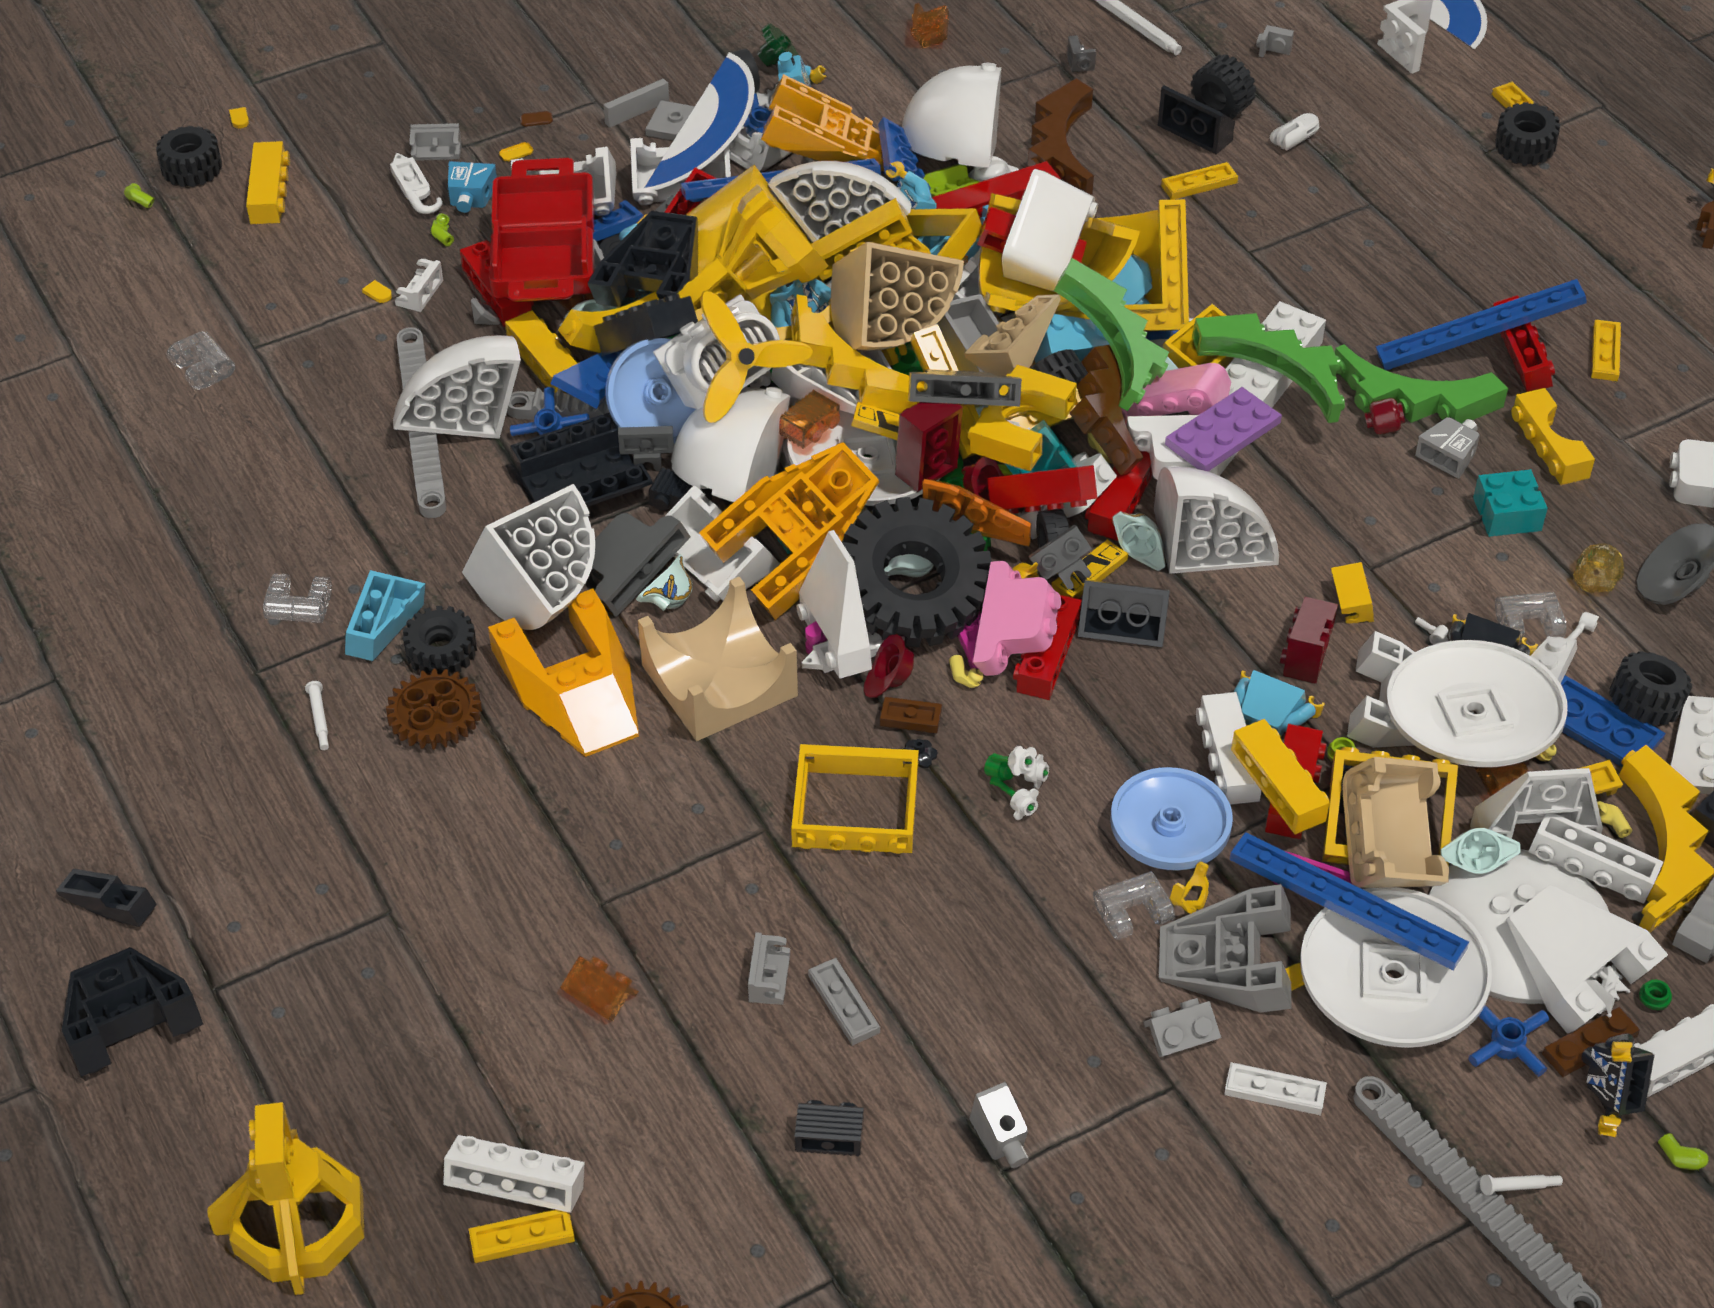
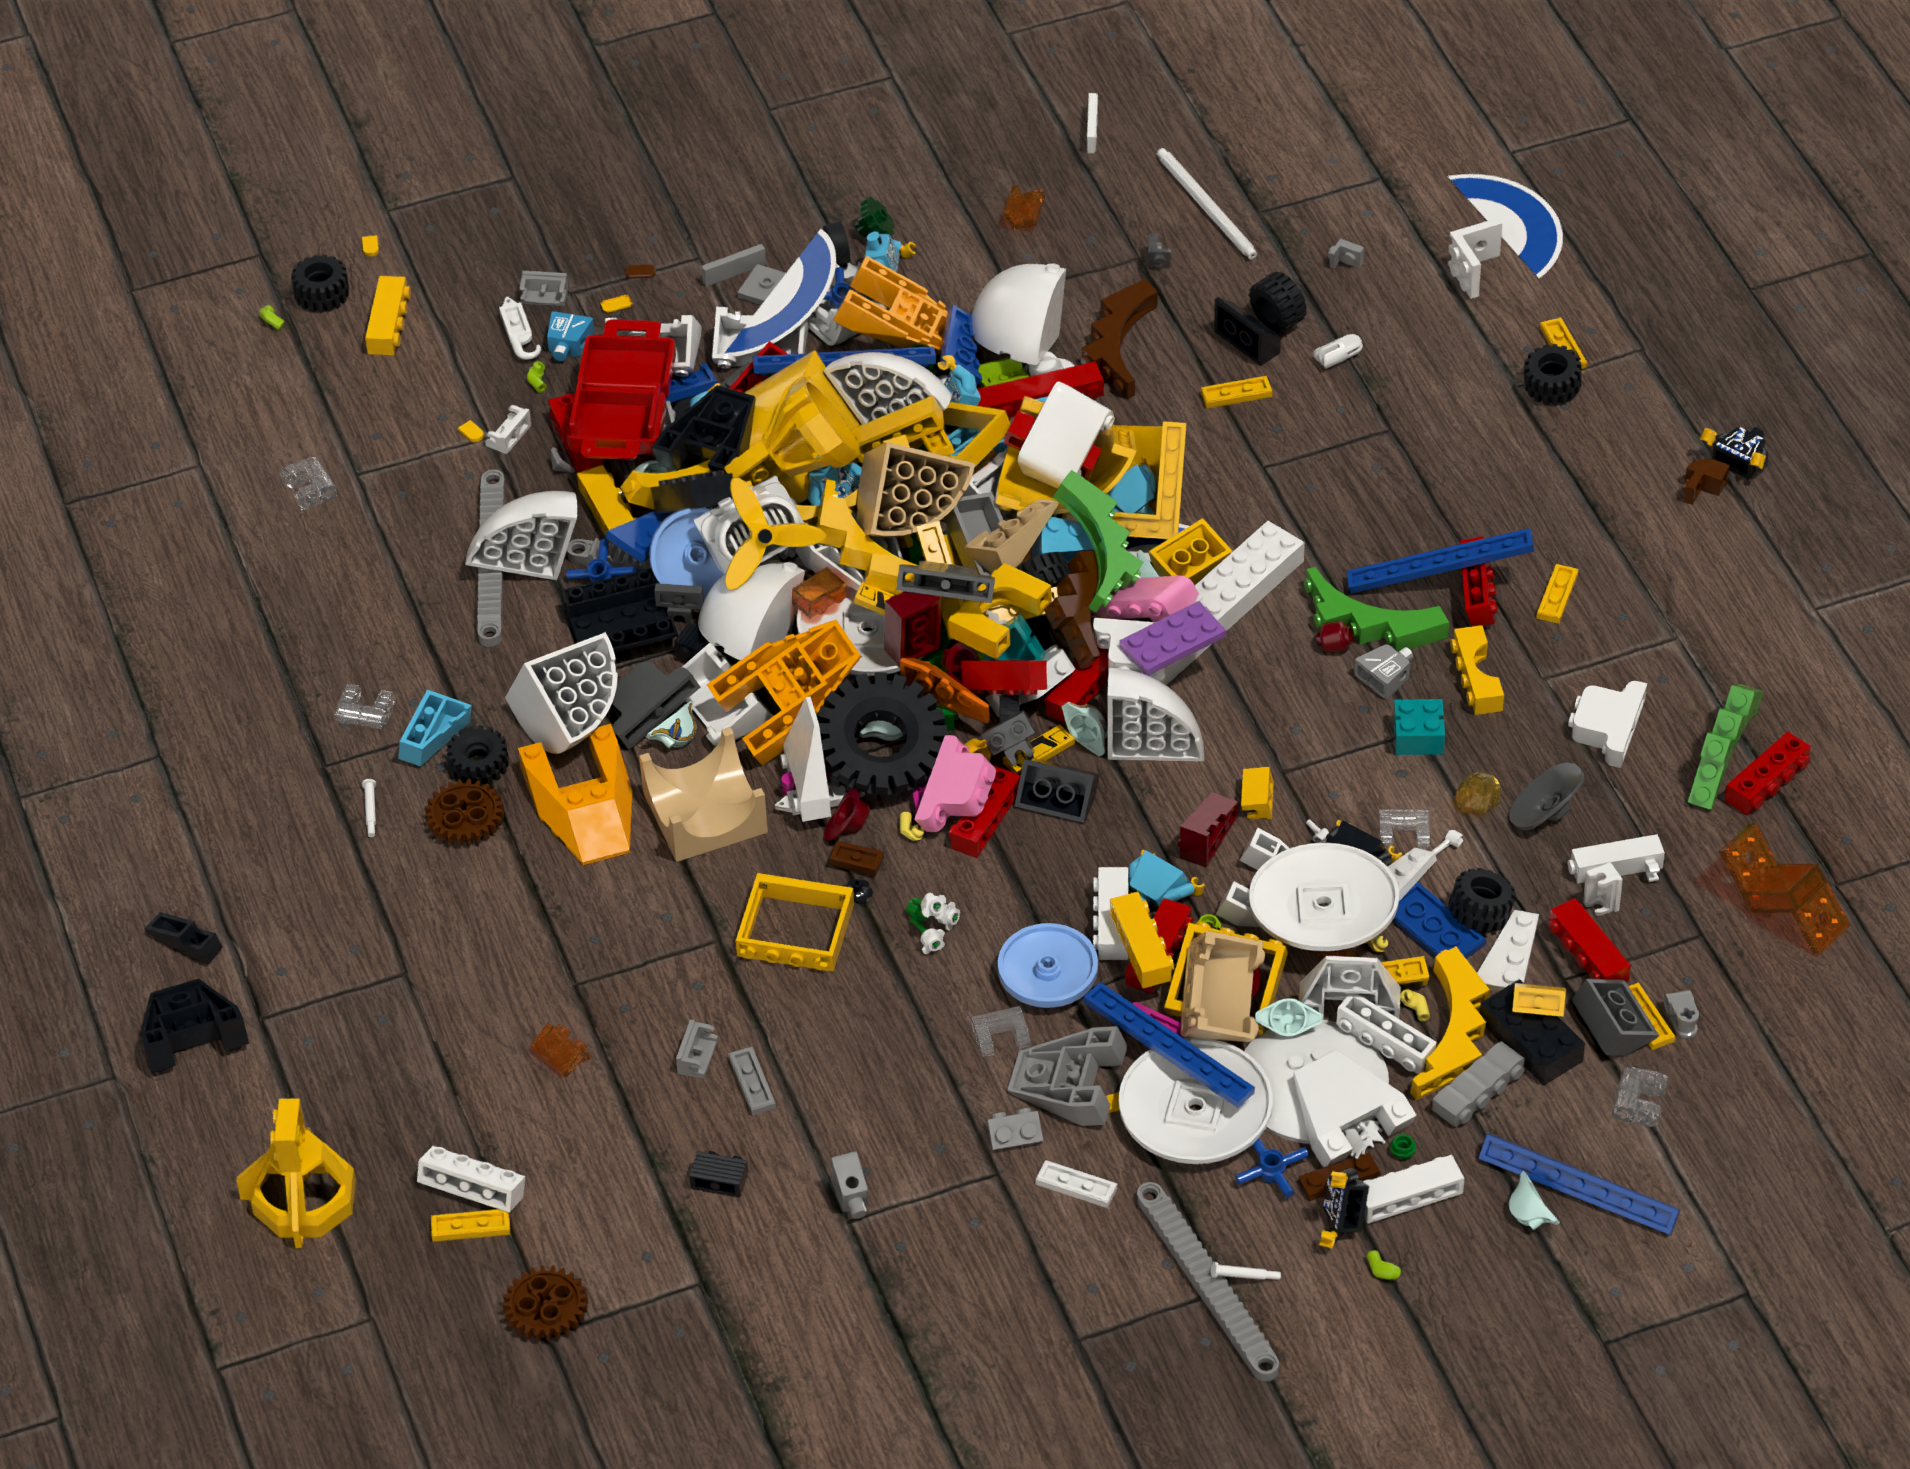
camera: 10 degrees right, 0 degrees up
yellow helmet [1169,861,1209,914] -> none
bright green arch [1192,313,1345,423] -> none

